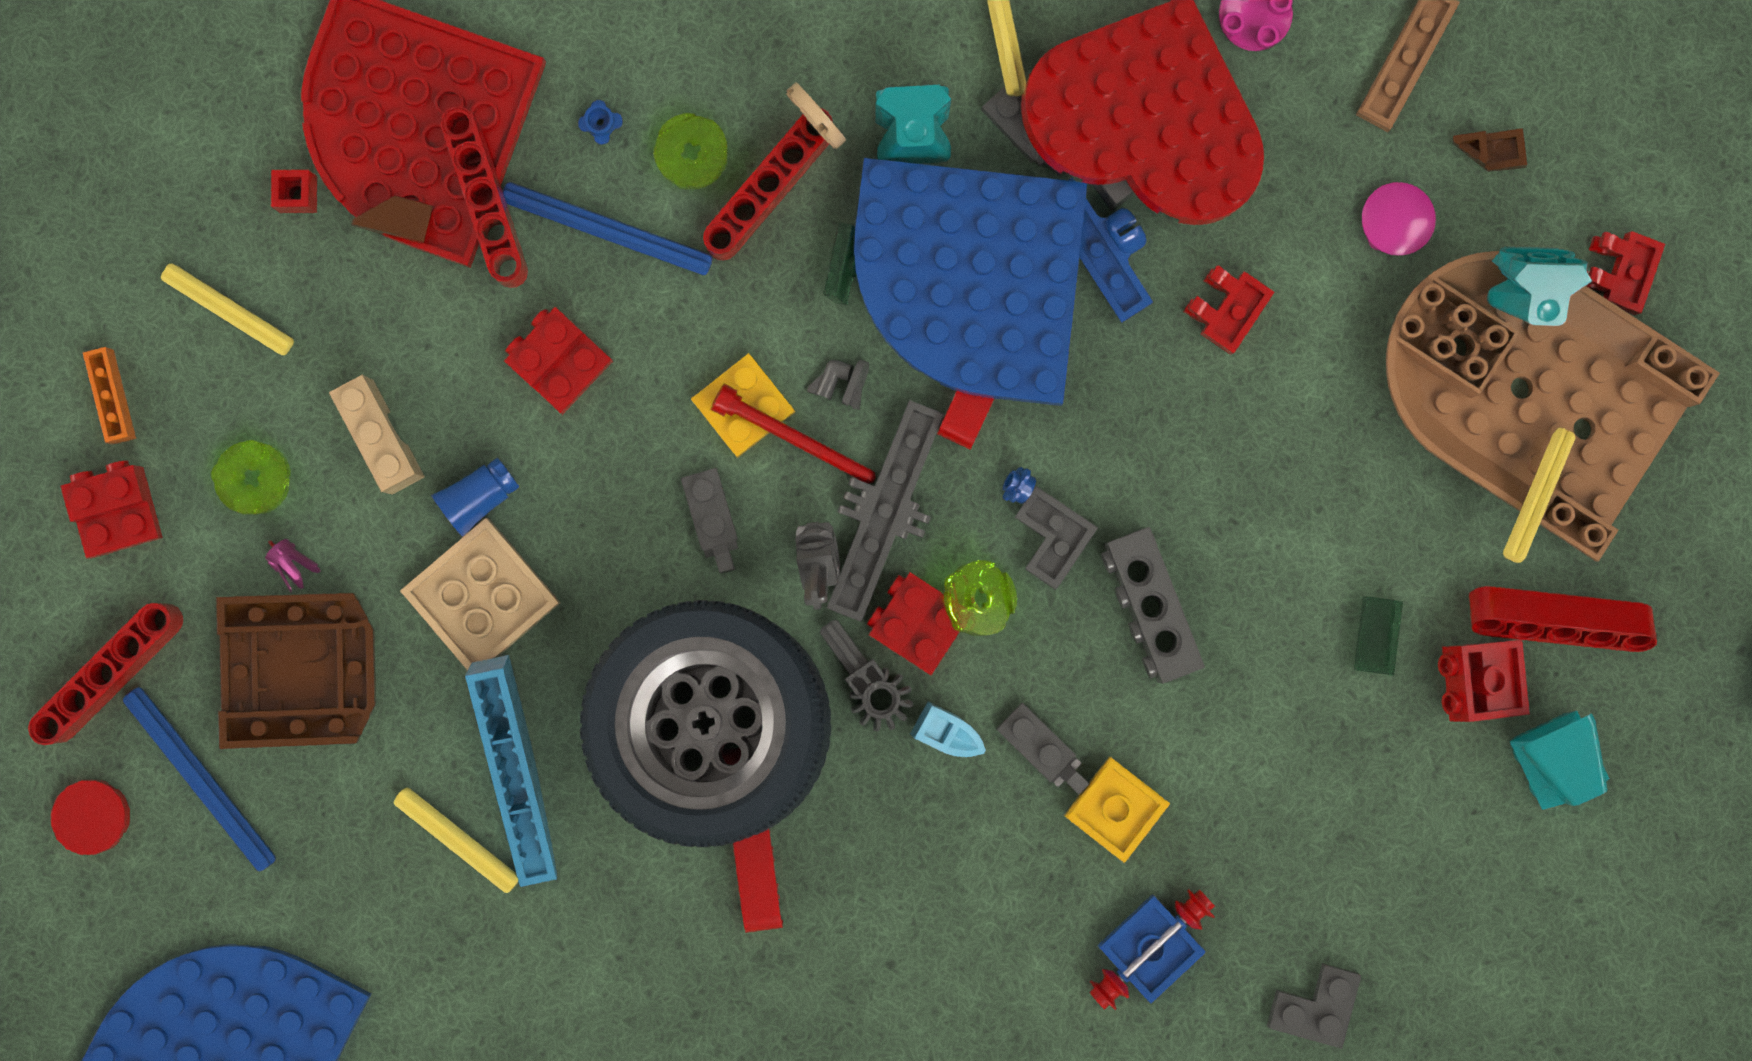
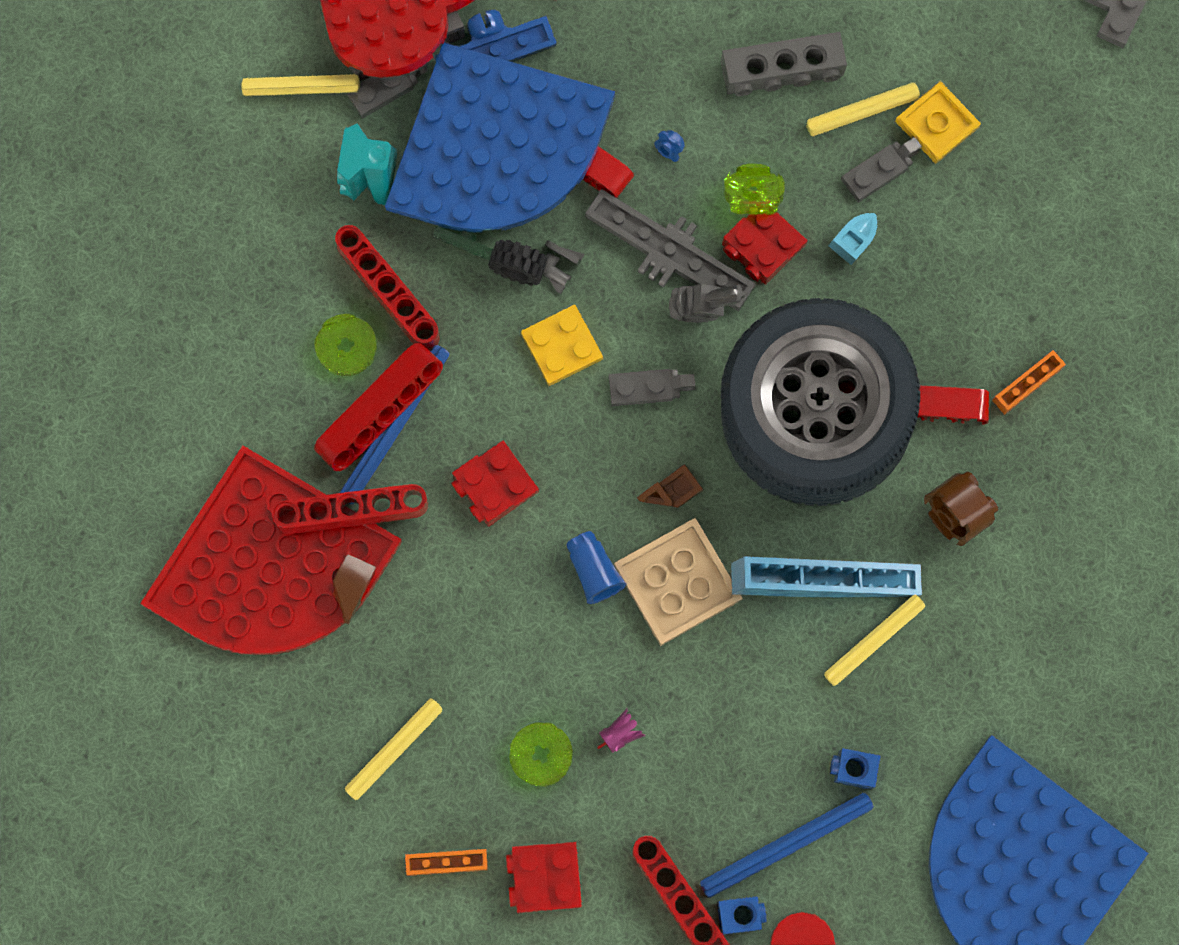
camera: 80 degrees left, 10 degrees down
reddish brown wedge [216,593,376,749] -> none
red plate [271,170,317,213] -> none
tan arch [329,375,425,495] -> none
blue plate [578,100,623,145] -> none
red piece [710,383,876,484] -> none
tan tile [786,82,846,149] -> none
dark grey gear [820,619,913,731] -> none
dark grey plate [1014,486,1098,590] -> none
blue plate [1089,889,1215,1010] -> none
none -> red beam [314,343,443,471]
none -> black tyre [488,240,548,286]
none -> reddish brown slope [637,464,704,508]
none -> blue brick [717,896,766,935]
none -> light yellow axle [806,83,920,136]
none -> blue brick [830,748,880,790]
none -> reddish brown brick [924,471,998,546]
none -> orange piece [992,350,1066,415]

